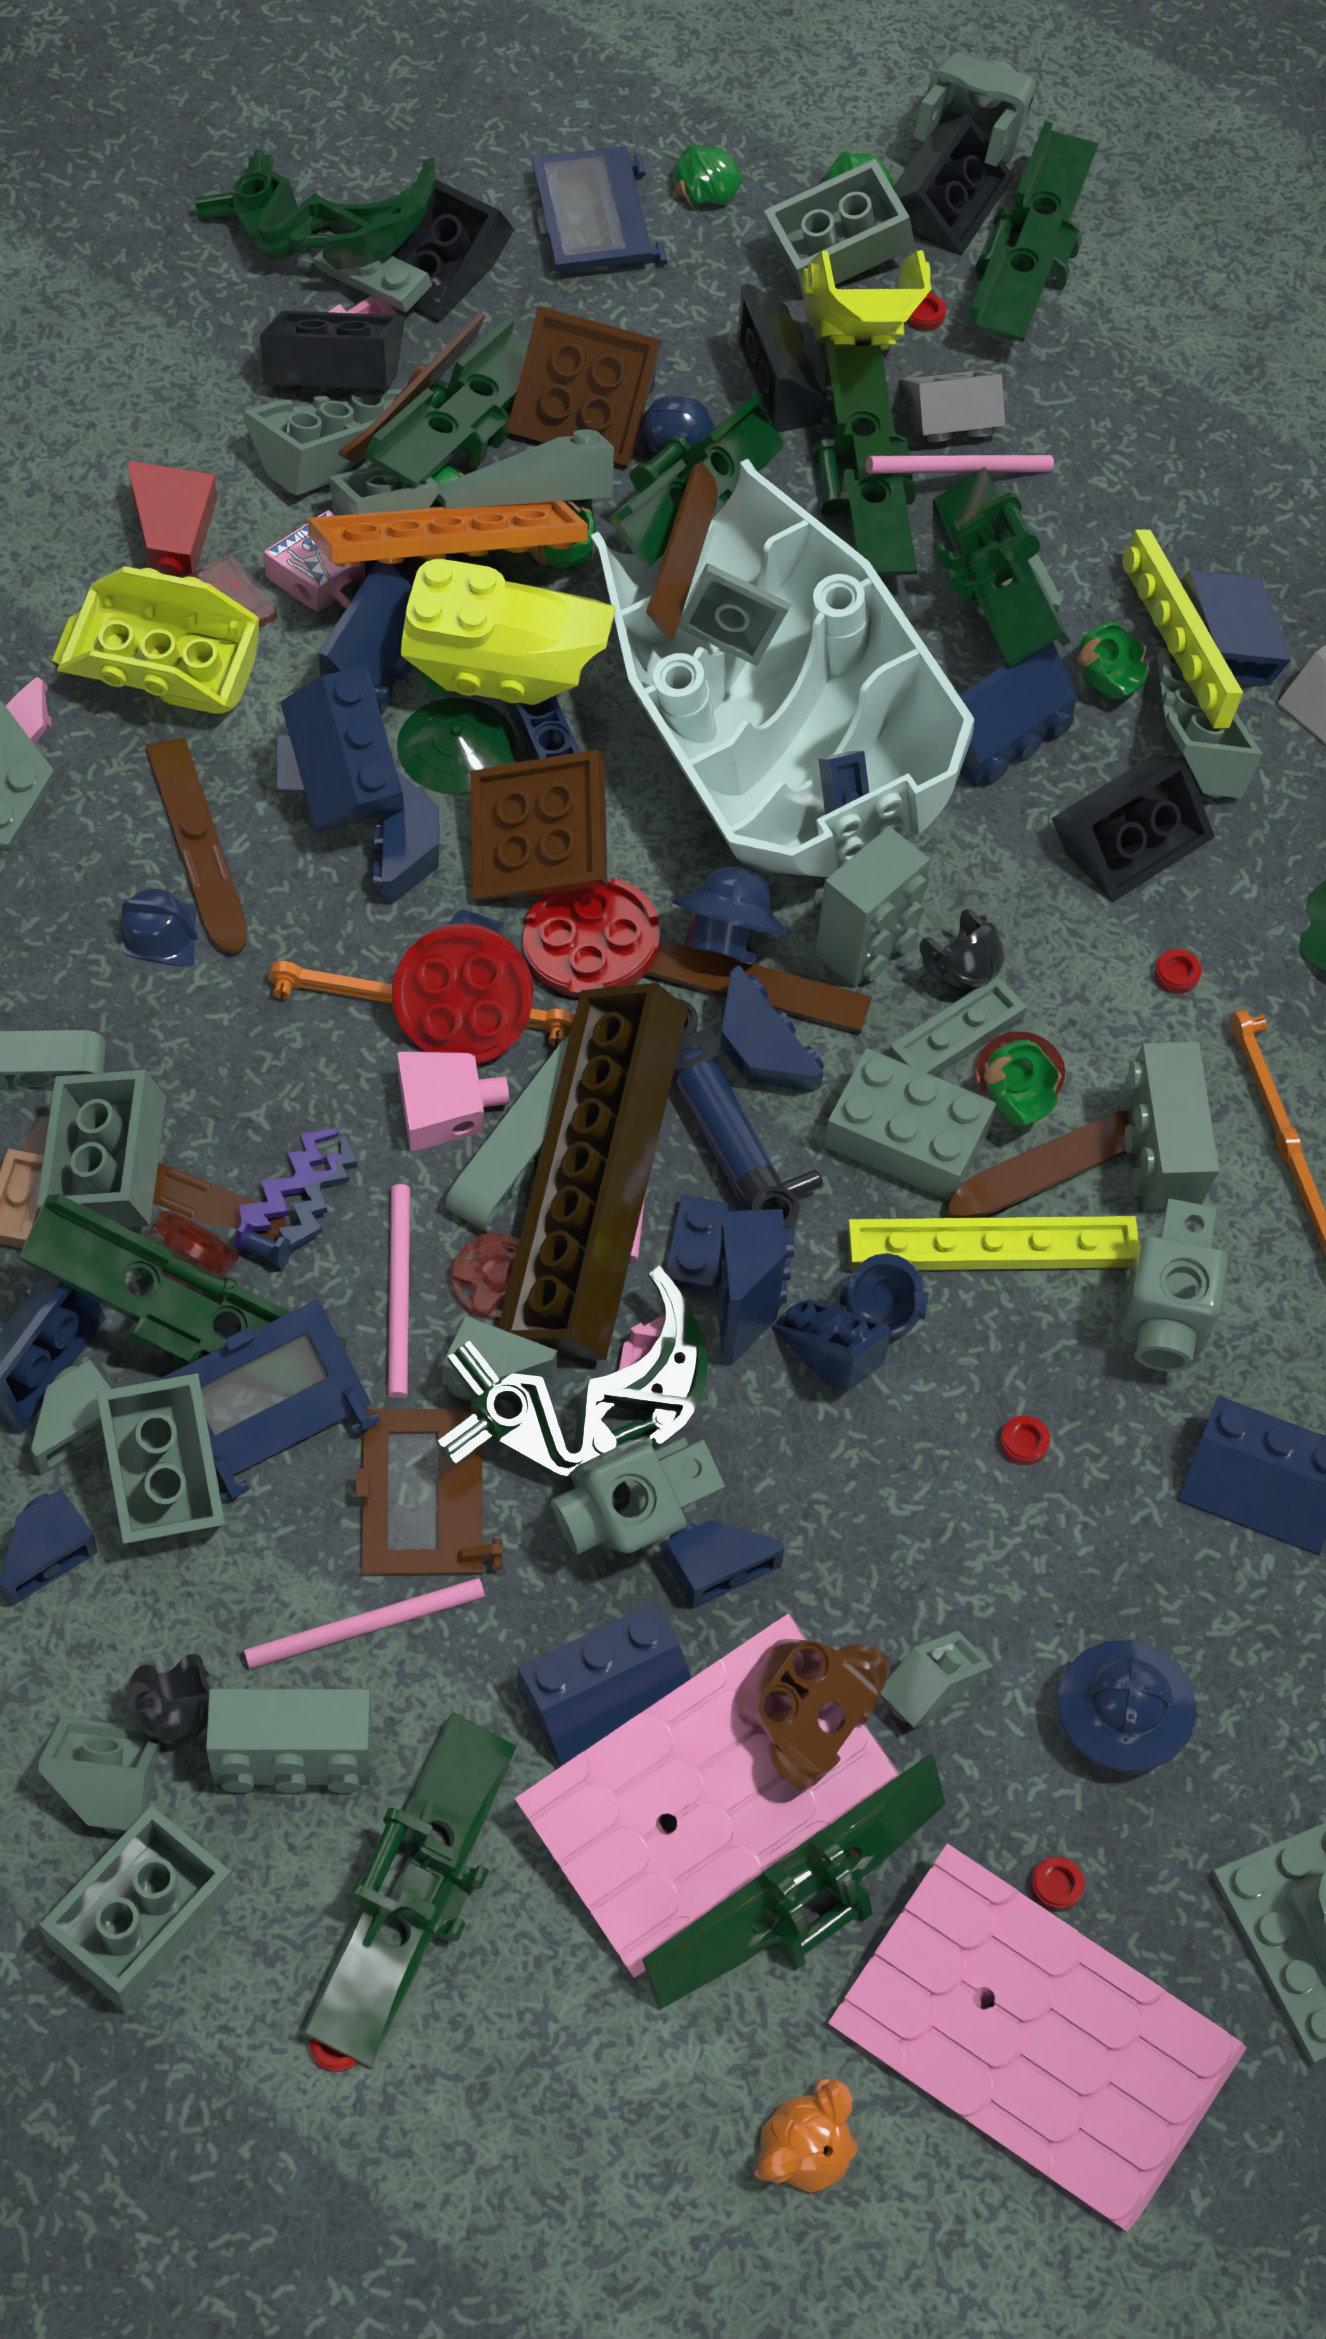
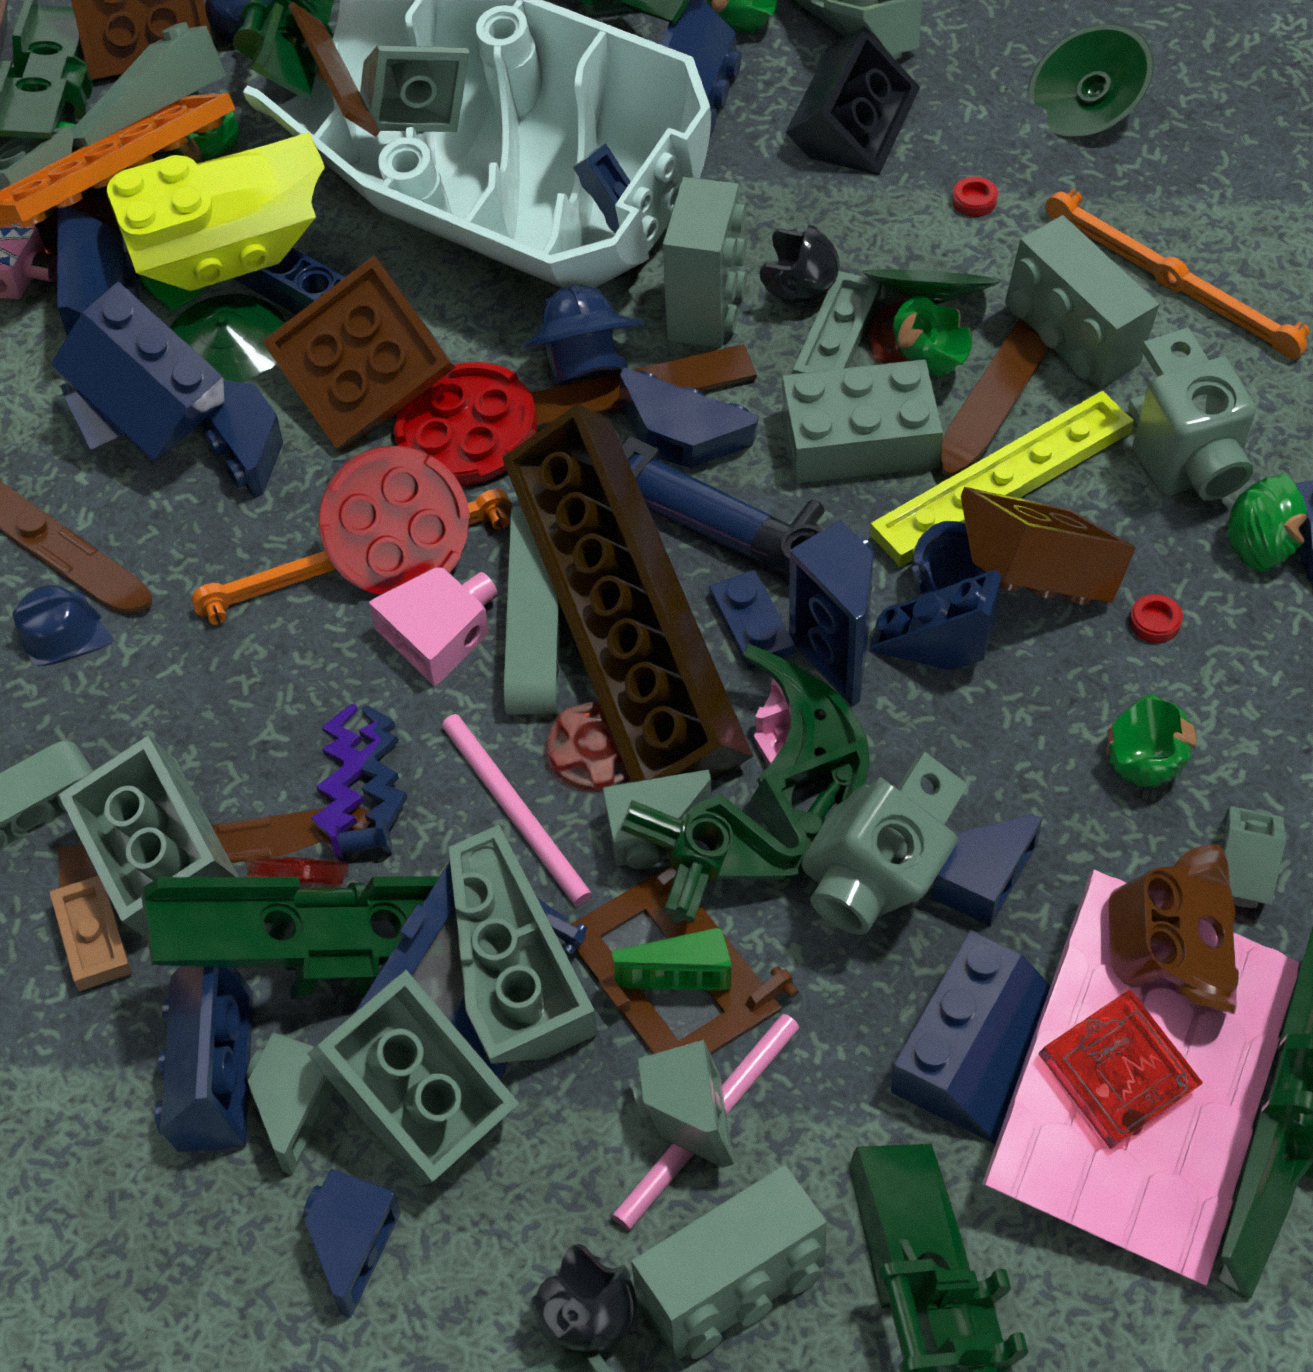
camera: 25 degrees left, 5 degrees down
none -> sand green wedge [449,825,597,1063]
none -> green slope [612,928,732,990]
none -> sand green slope [633,1040,734,1167]
none -> dark green hat [862,269,1002,305]
none -> reddish brown slope [961,487,1136,605]
none -> clear red tile [1038,989,1203,1150]
none -> green hair [1106,694,1197,788]
none -> green hair [1228,473,1308,572]

